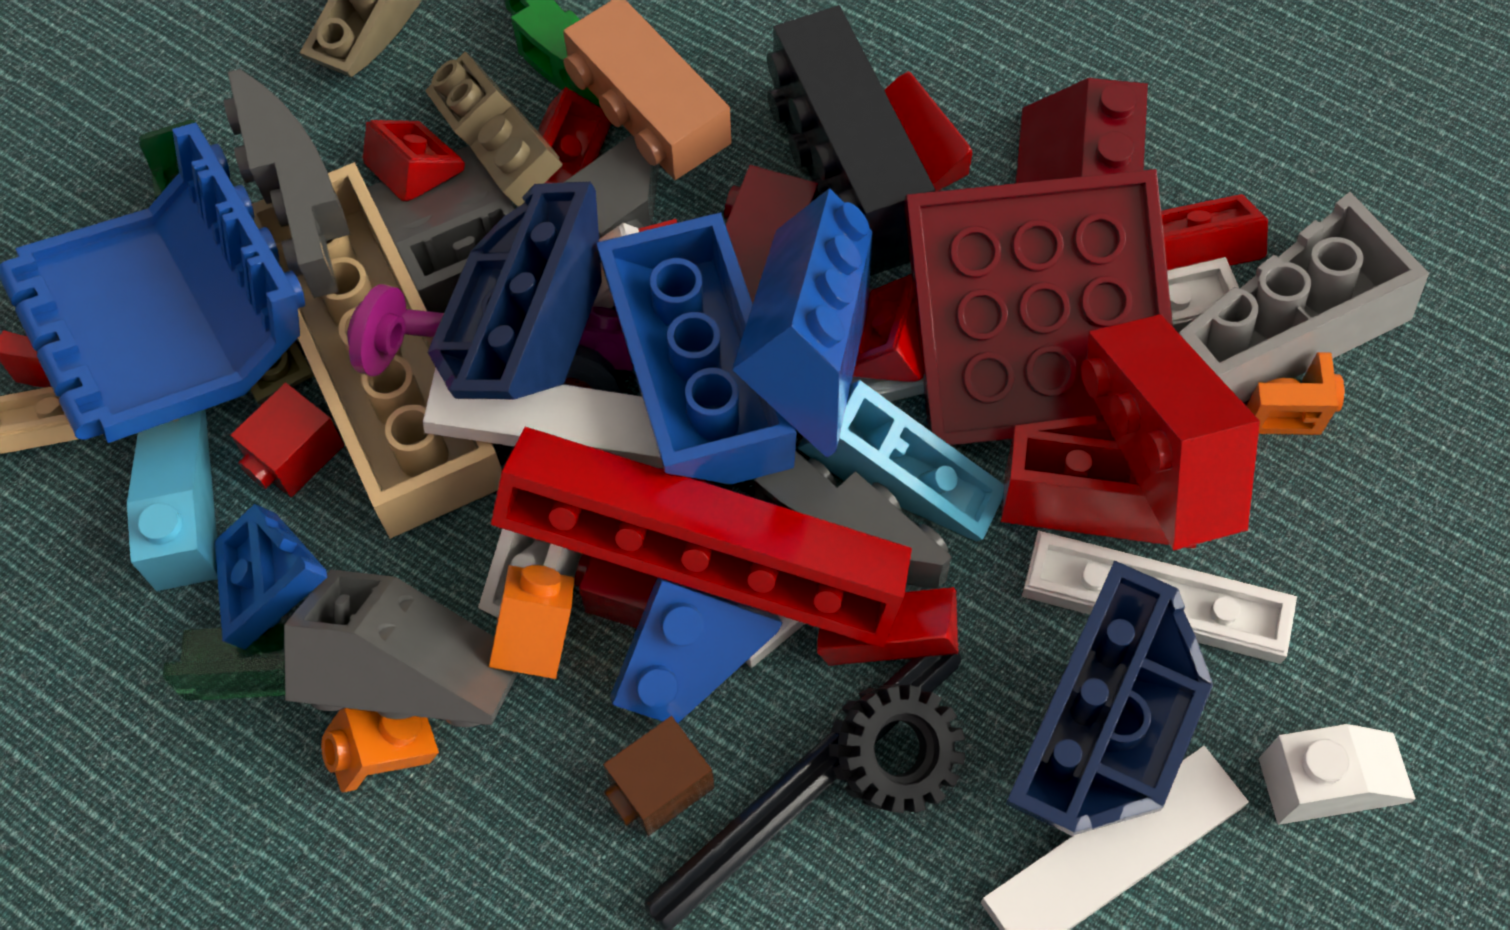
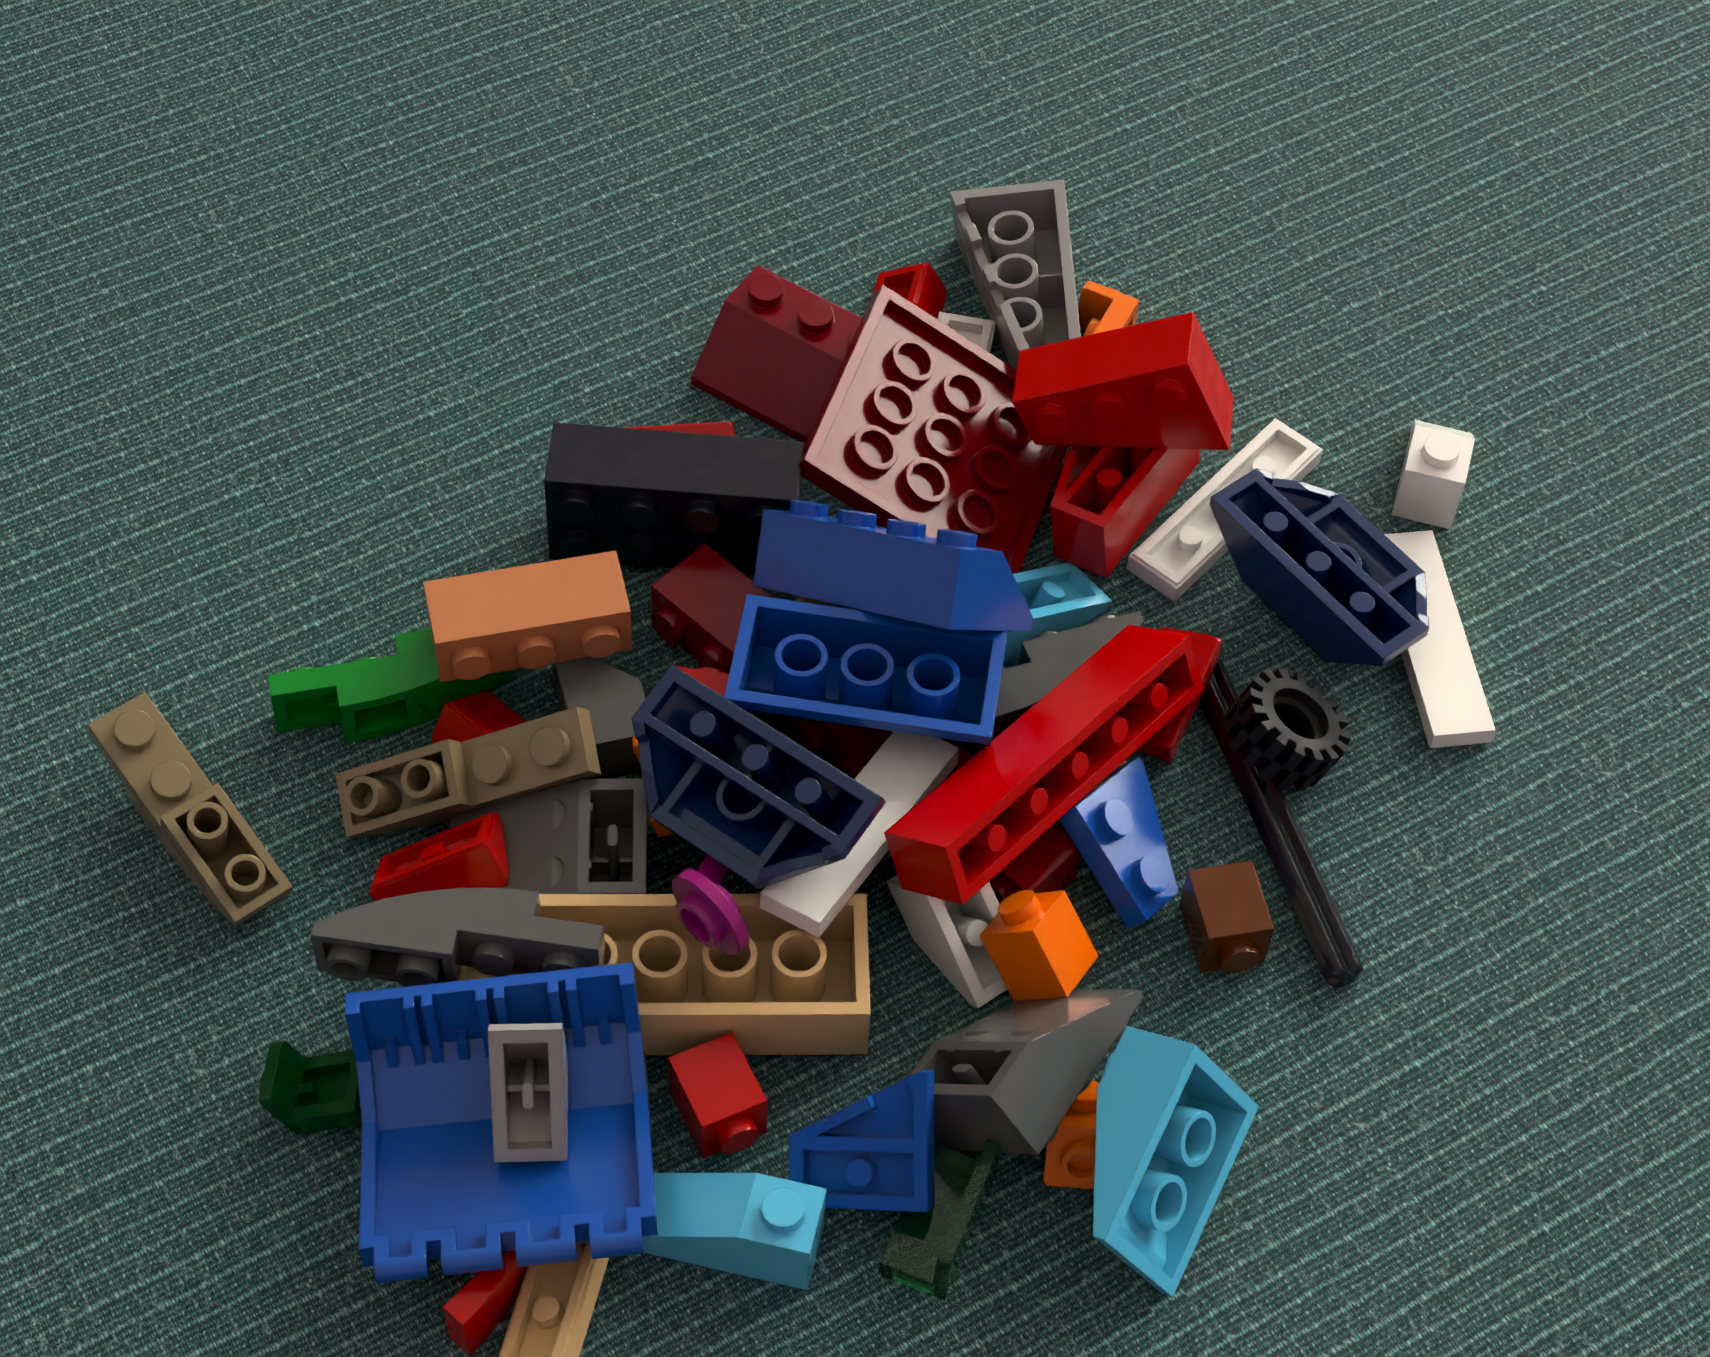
camera: 70 degrees left, 10 degrees down
none -> light grey slope [488,1023,568,1163]
none -> medium azure slope [1093,1026,1259,1297]

